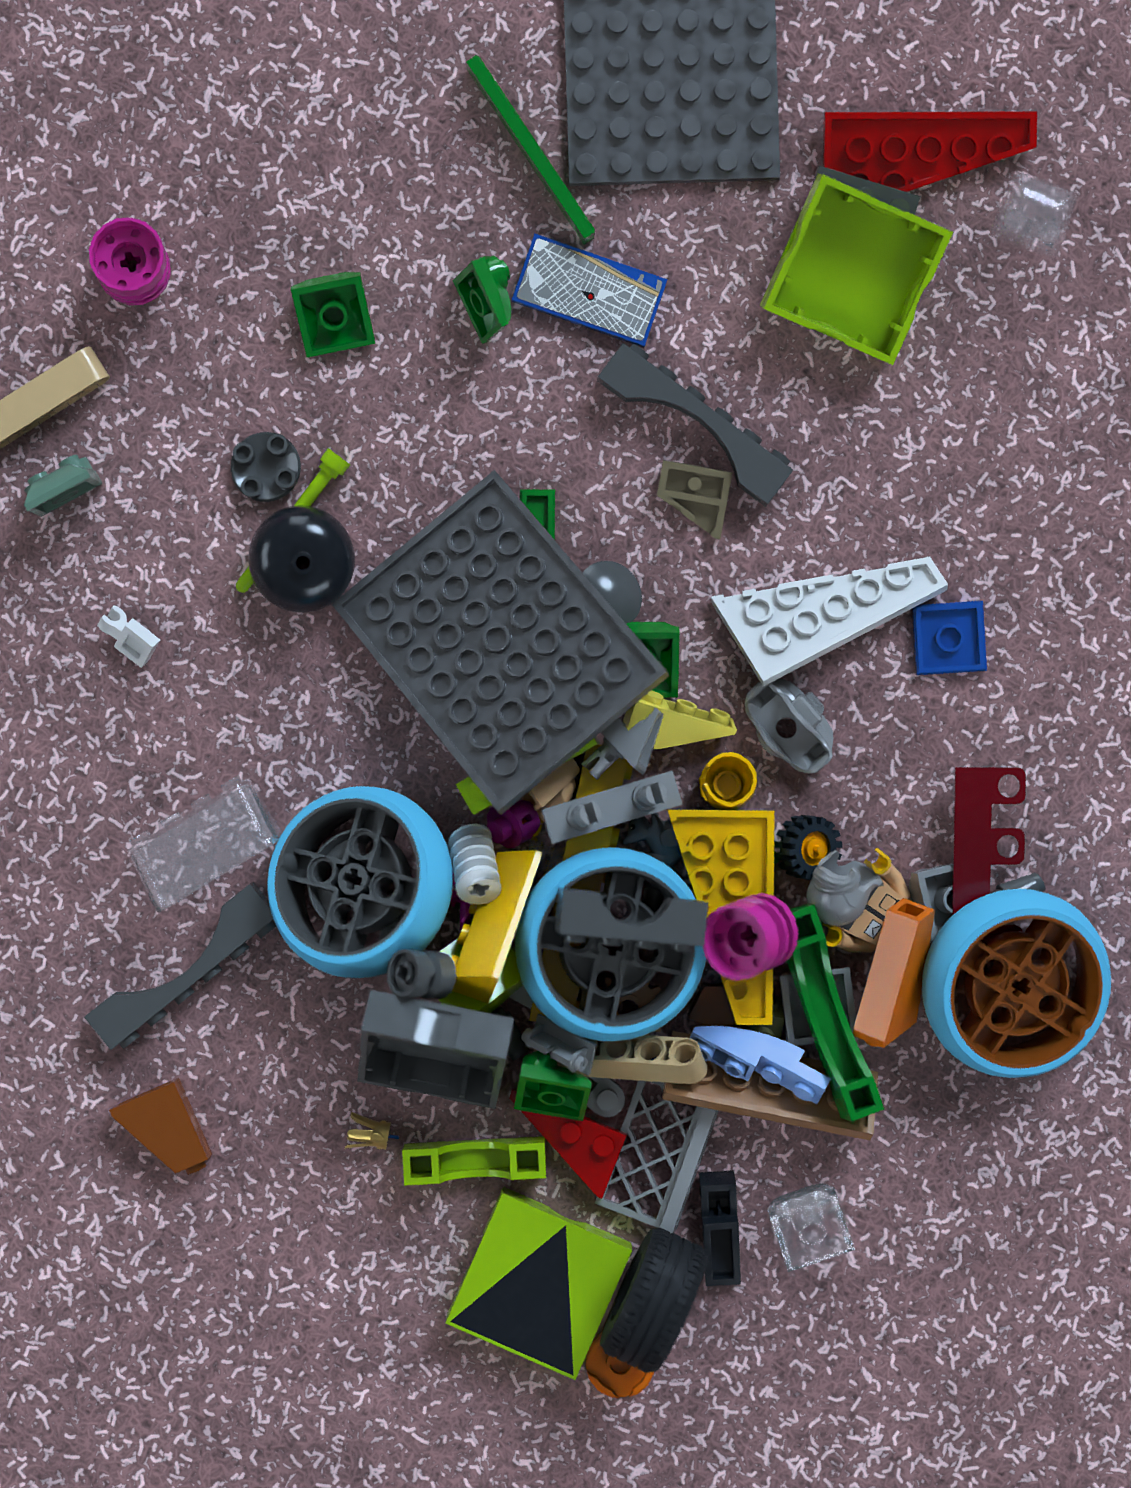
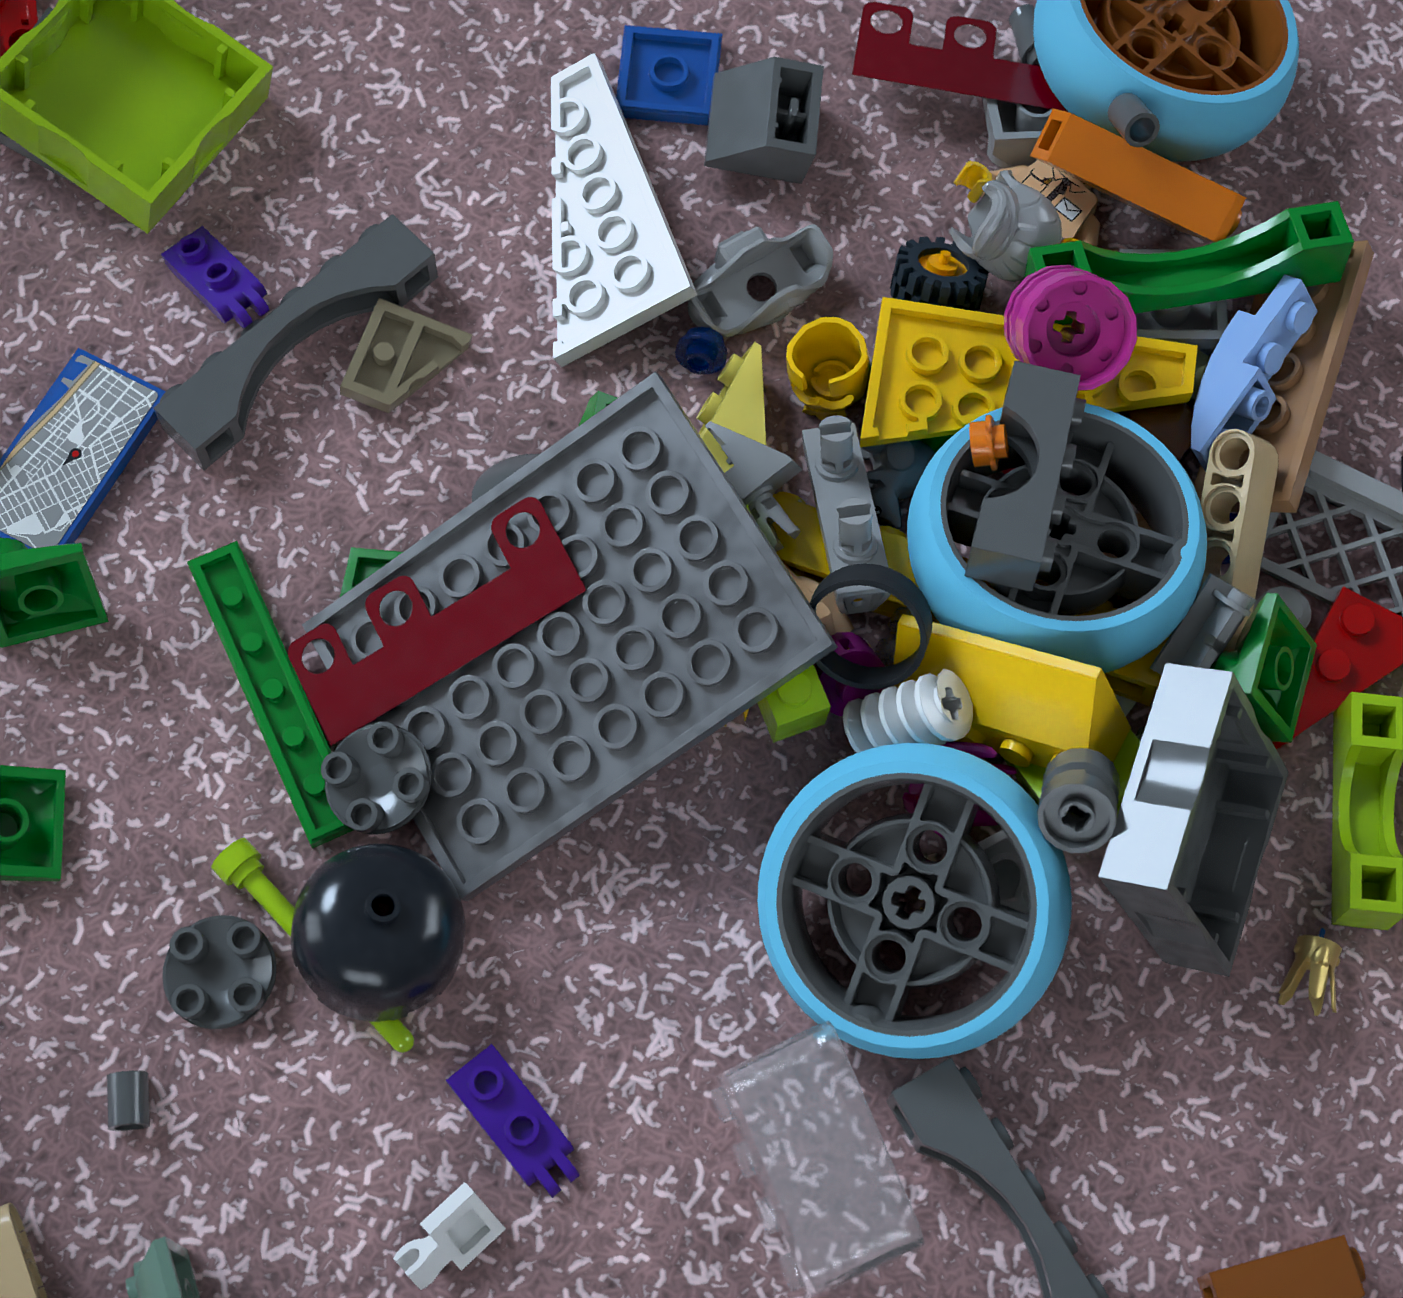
camera: 90 degrees left, 20 degrees down
none -> dark grey hinge [107,1070,150,1131]
none -> dark purple hinge [161,226,270,329]
none -> green tile [187,541,354,849]
none -> dark red piece [288,497,587,746]
none -> dark grey dish [321,722,432,835]
none -> dark purple hinge [446,1044,580,1198]
none -> clear blue plate [675,327,728,375]
none -> dark grey slope [704,56,824,184]
none -> black tyre [809,563,932,690]
none -> orange plate [969,415,1009,471]
none -> dark grey hinge [1107,93,1160,147]

